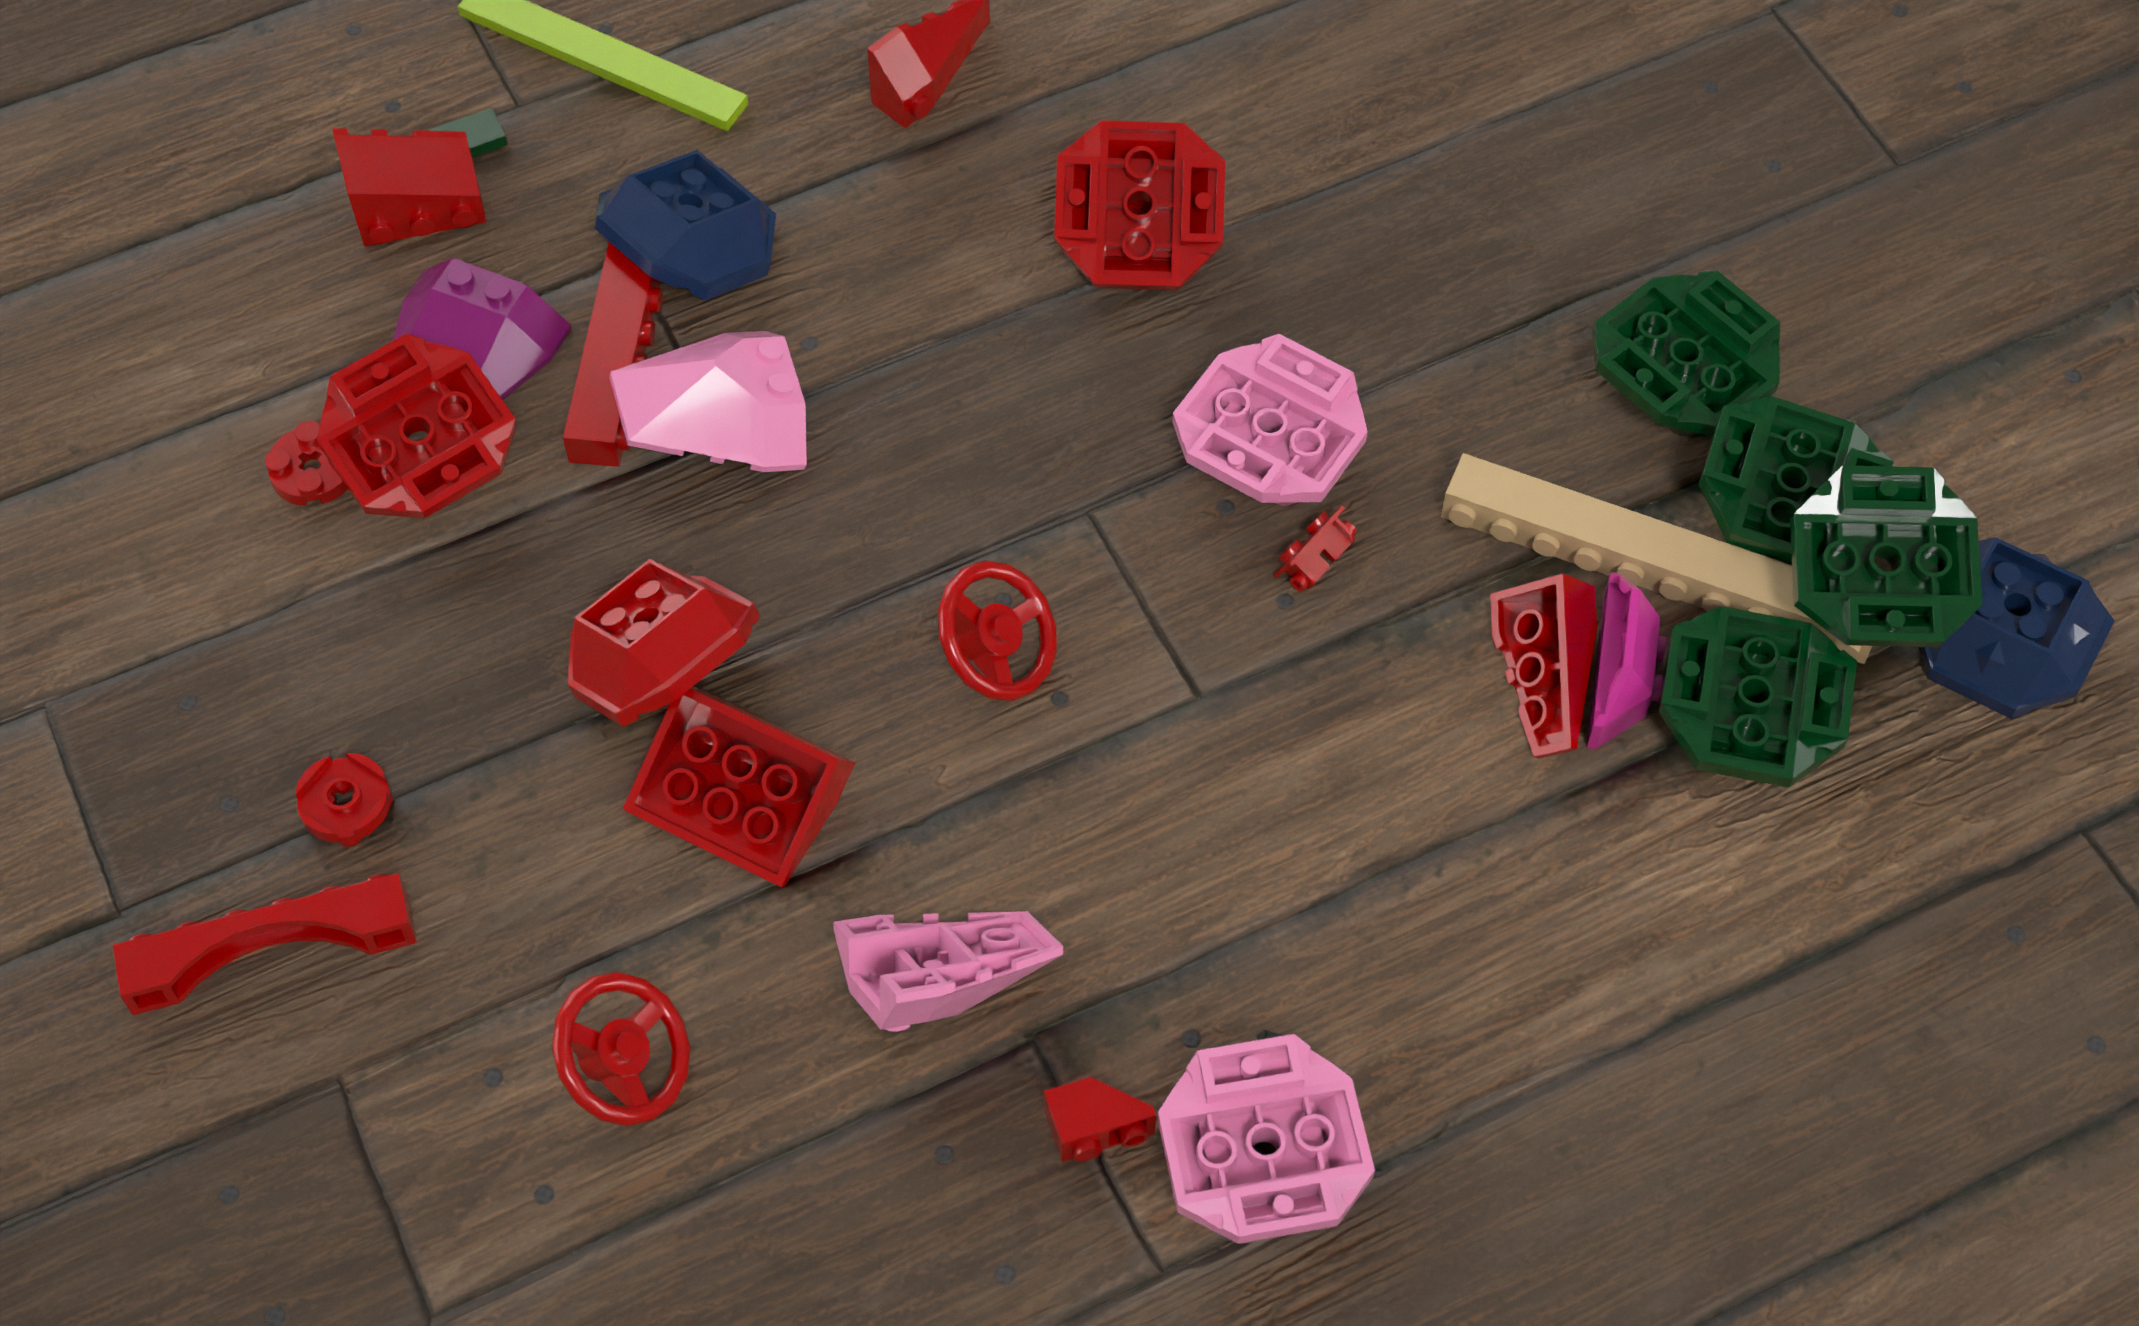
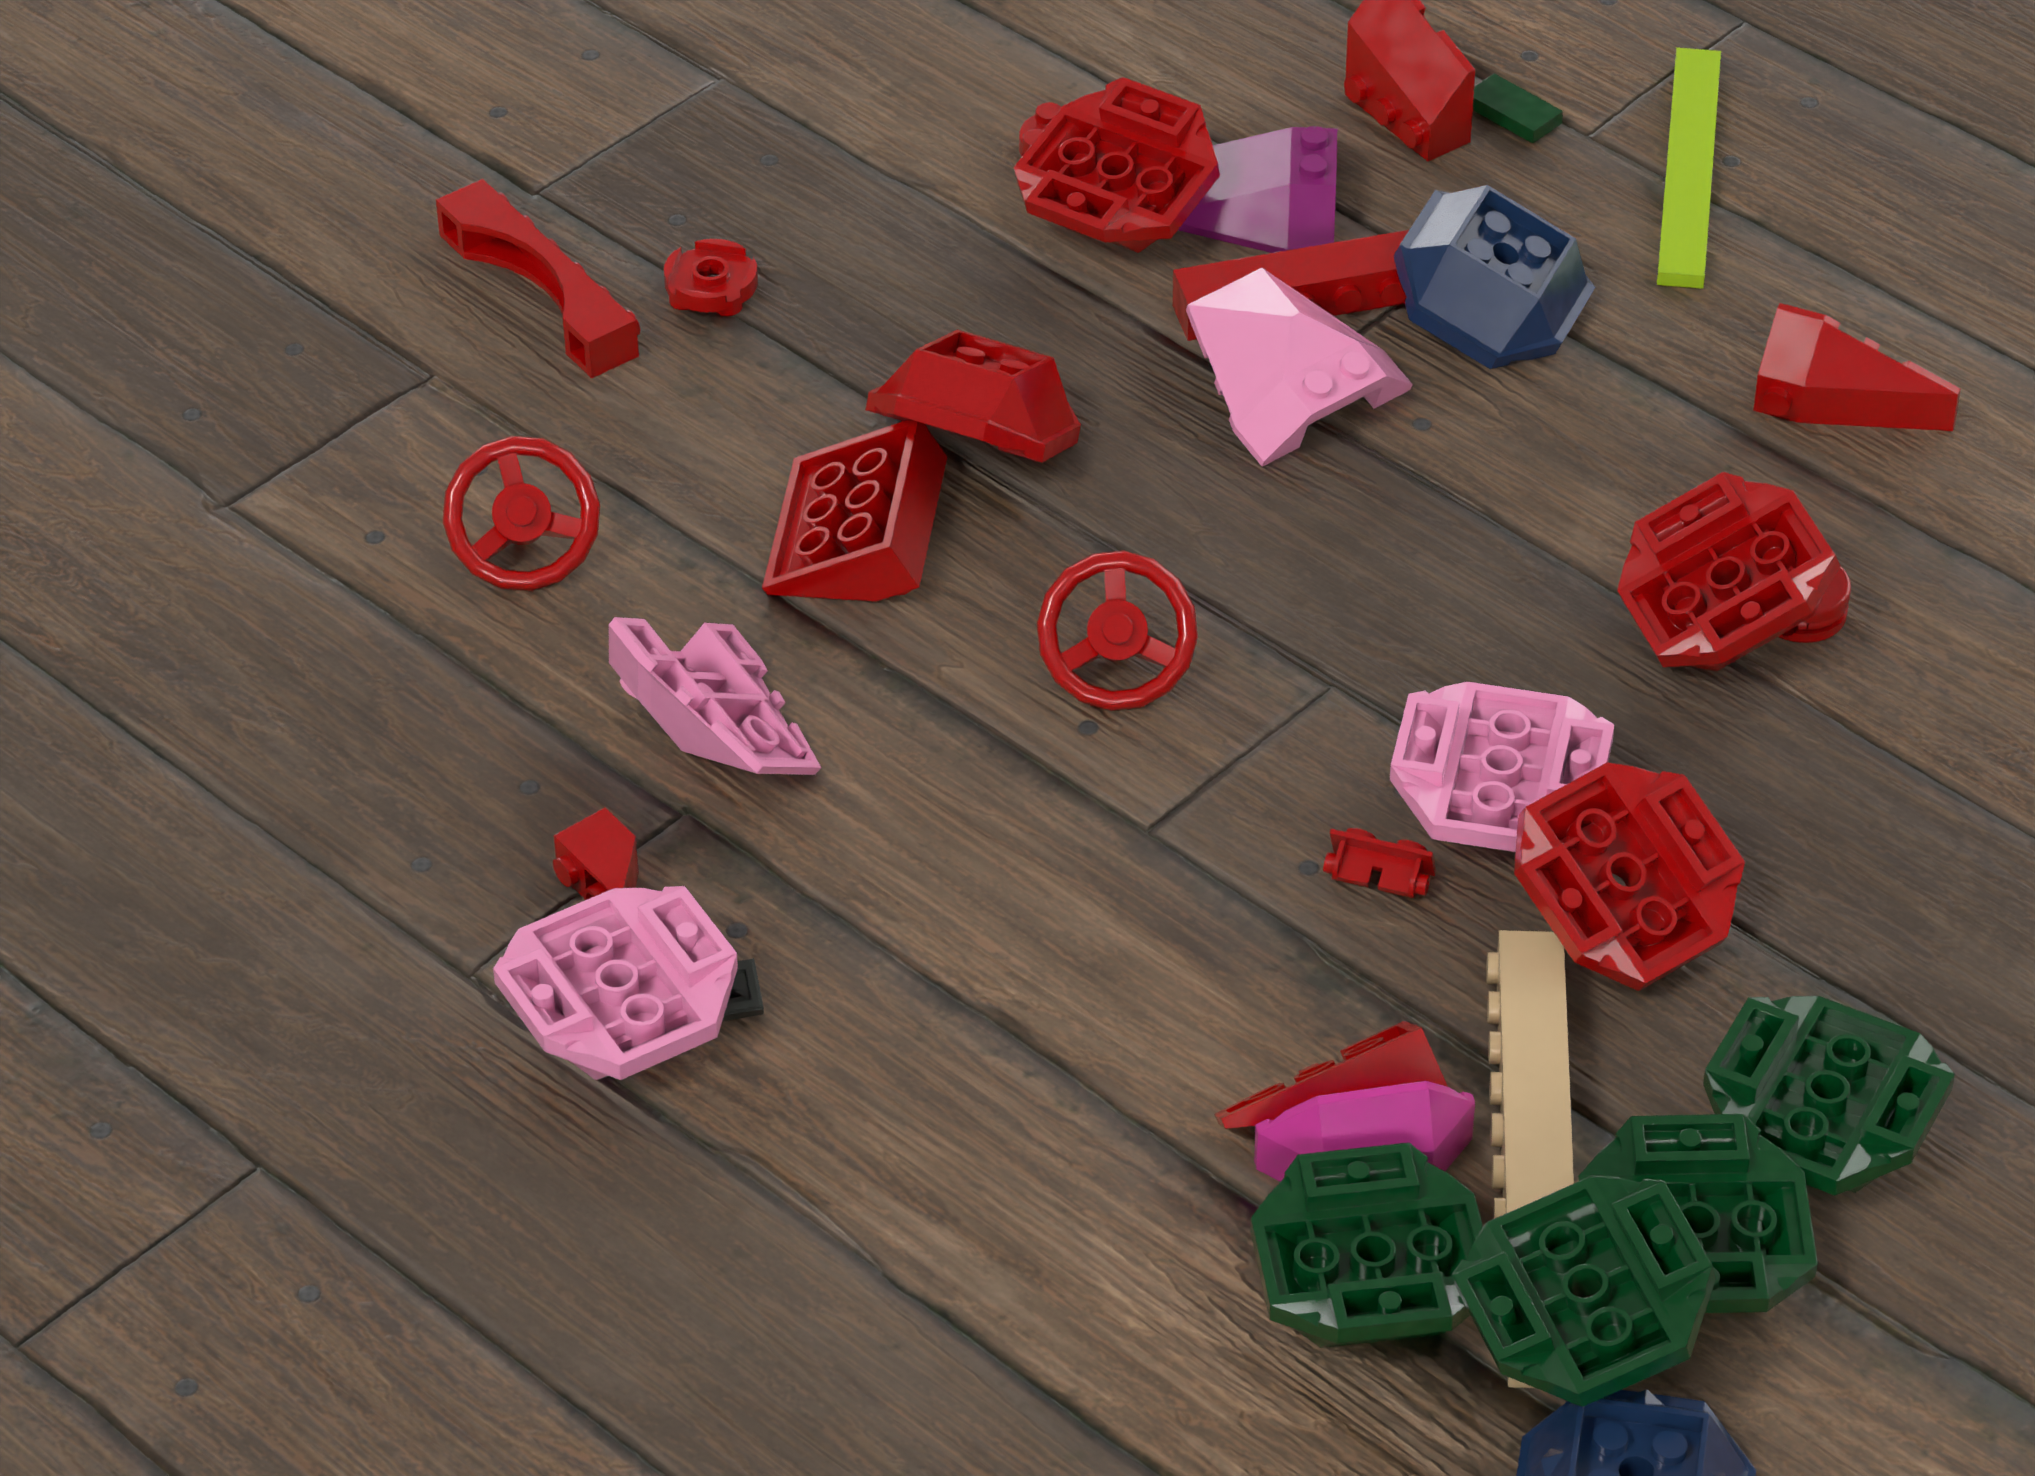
camera: 70 degrees right, 15 degrees down
none -> red piece [1514,762,1745,991]

